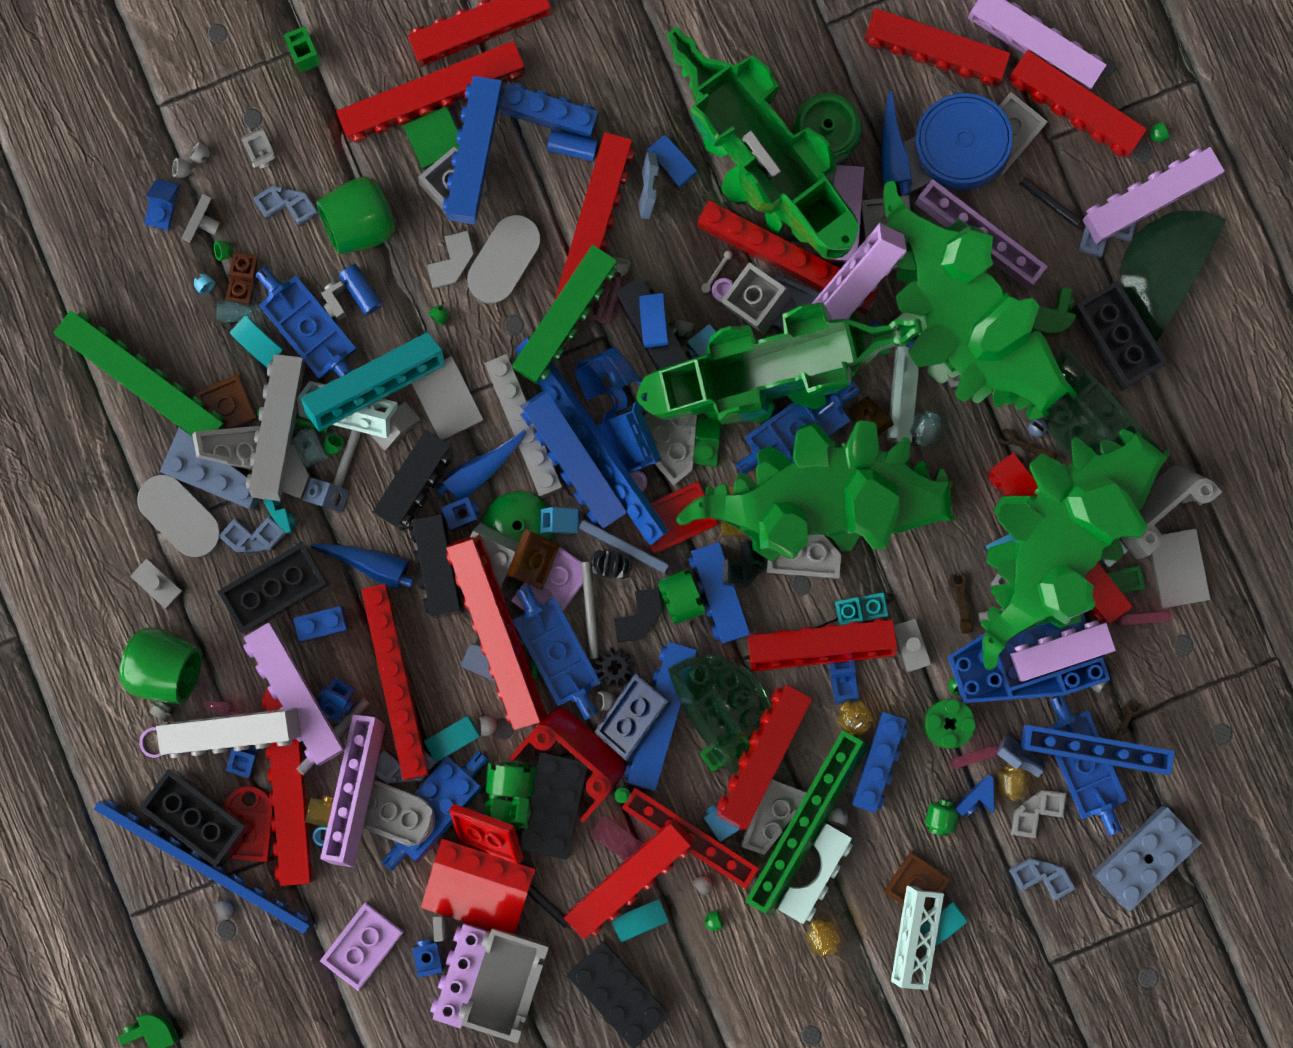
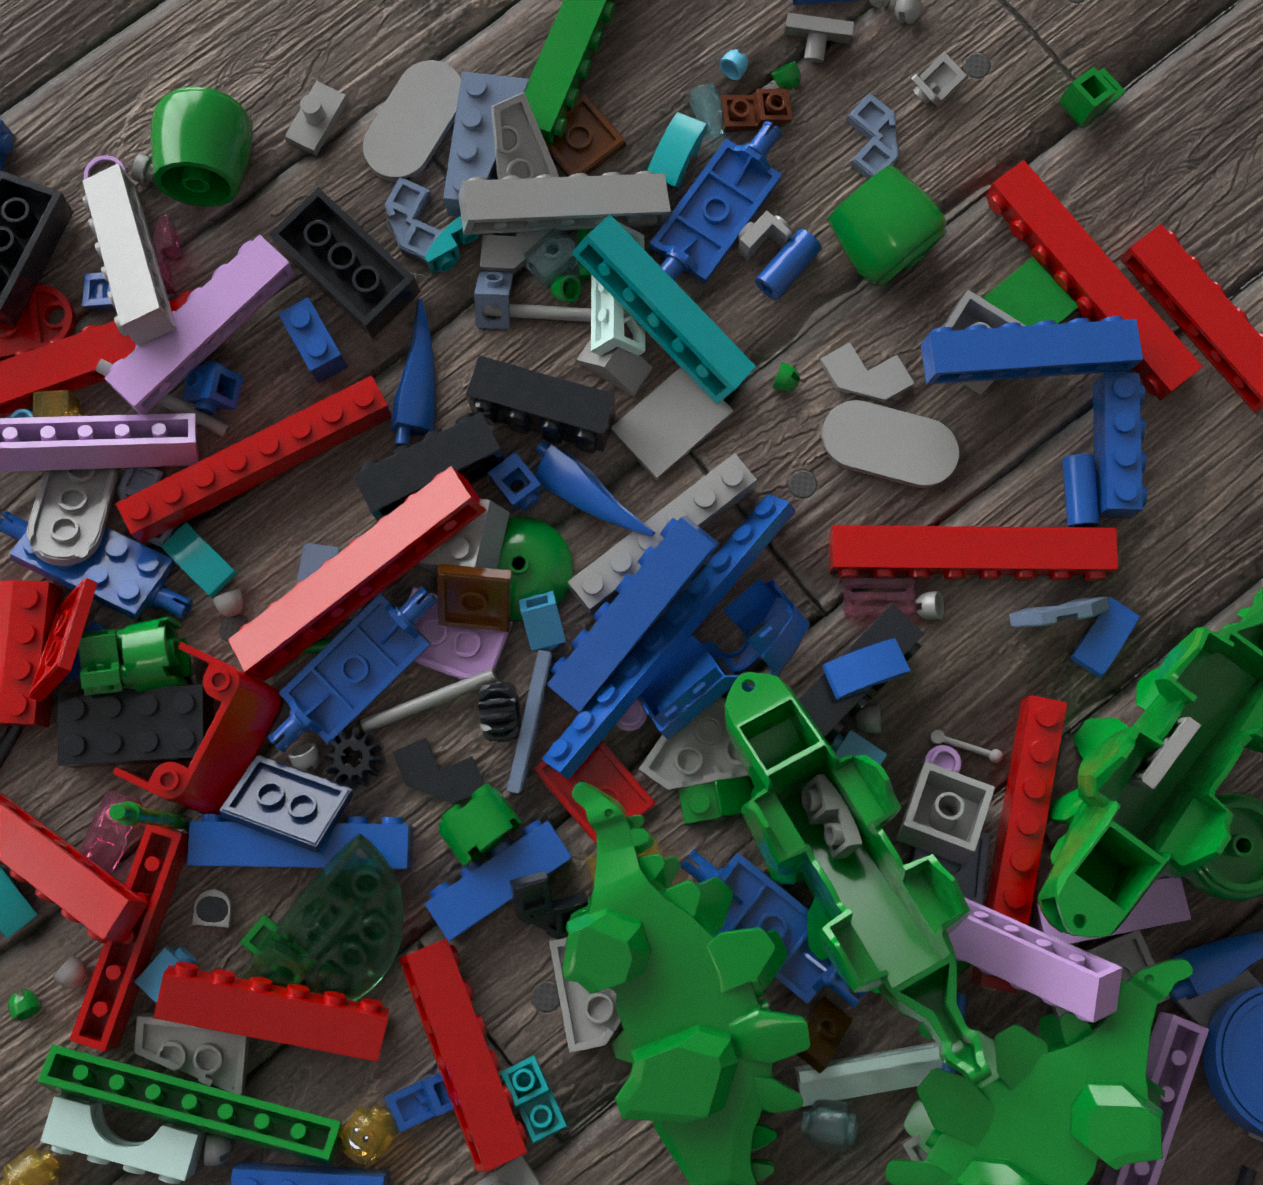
camera: 75 degrees right, 5 degrees down
green brick [512,245,618,385] -> none
none -> tile [192,889,234,928]
none -> light grey slope [801,774,863,859]

